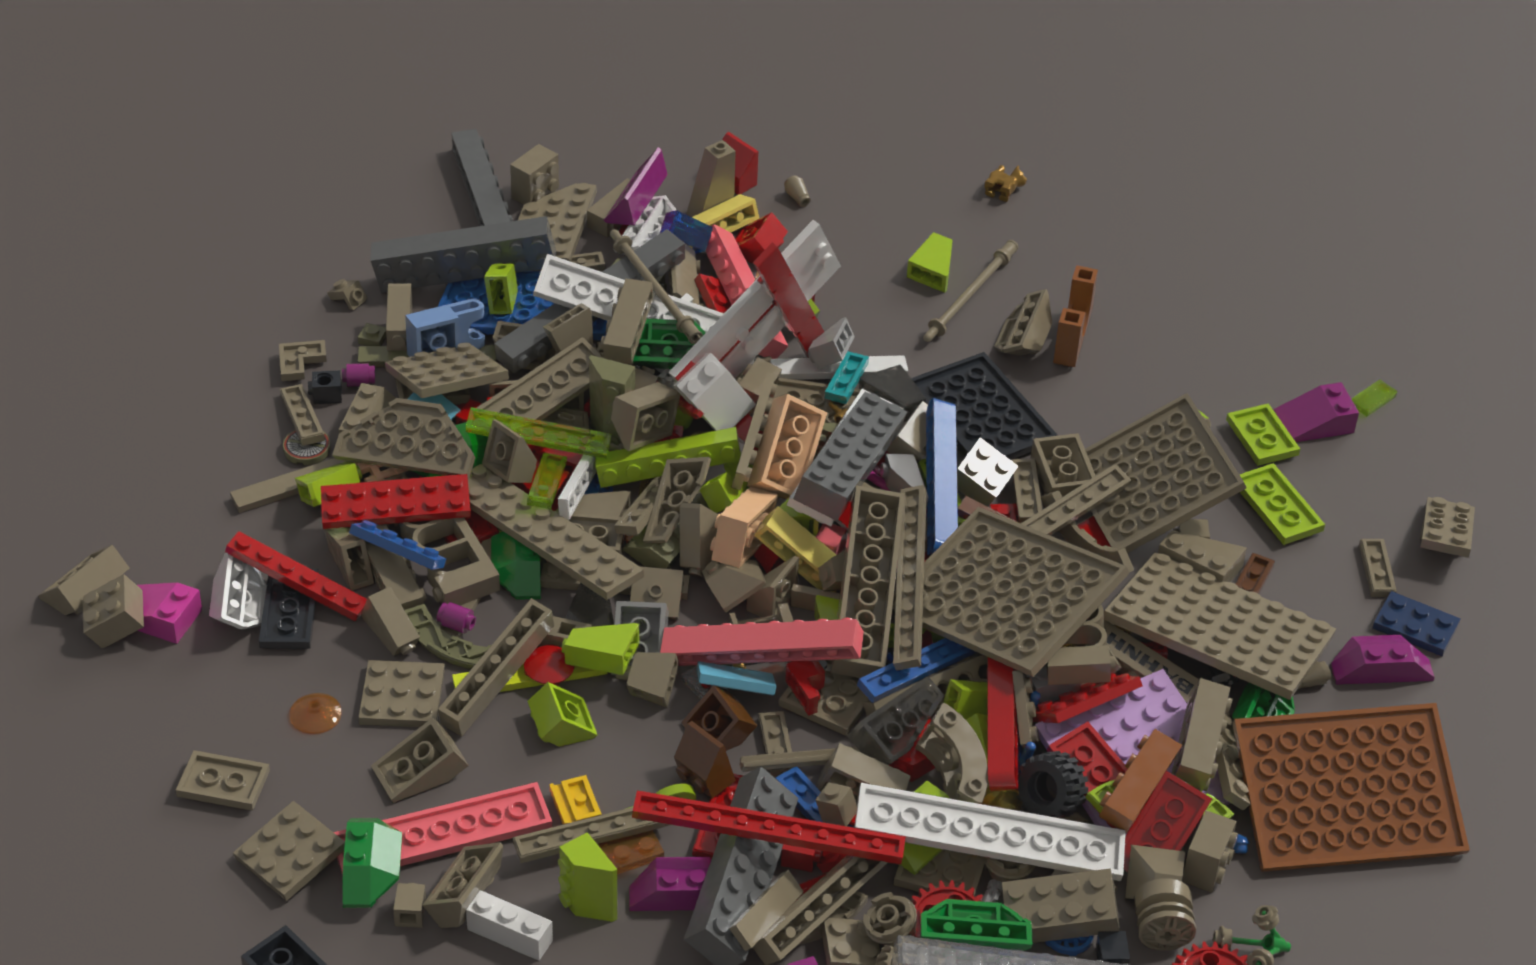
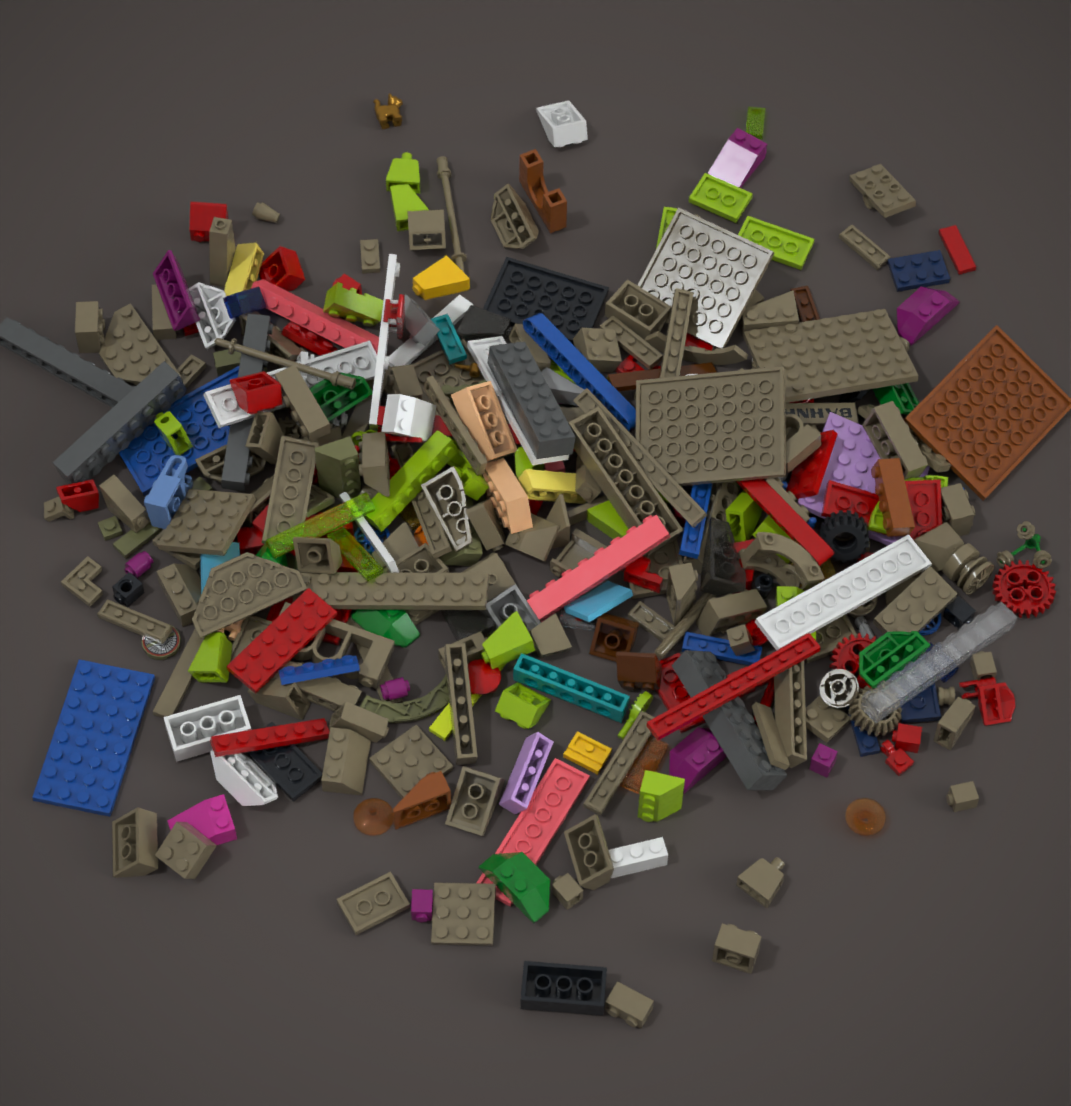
camera: 40 degrees left, 15 degrees up
none -> blue plate [32,659,155,817]
none -> red slope [56,479,99,512]
none -> white brick [163,695,251,762]
none -> red slope [230,371,282,414]
none -> dark tan slope [321,727,371,796]
none -> dark tan plate [360,239,380,274]
none -> lime torso [386,152,420,194]
none -> dark orange slope [393,771,451,830]
none -> dark tan slope [408,209,446,250]
none -> magenta brick [411,889,433,923]
none -> yellow slope [412,255,470,300]
none -> lavender brick [499,732,553,814]
none -> teal brick [513,653,630,723]
none -> white slope [536,101,588,148]
none -> dark tan slope [666,563,698,626]
none -> black cone [755,574,774,599]
none -> red tile [939,225,976,275]

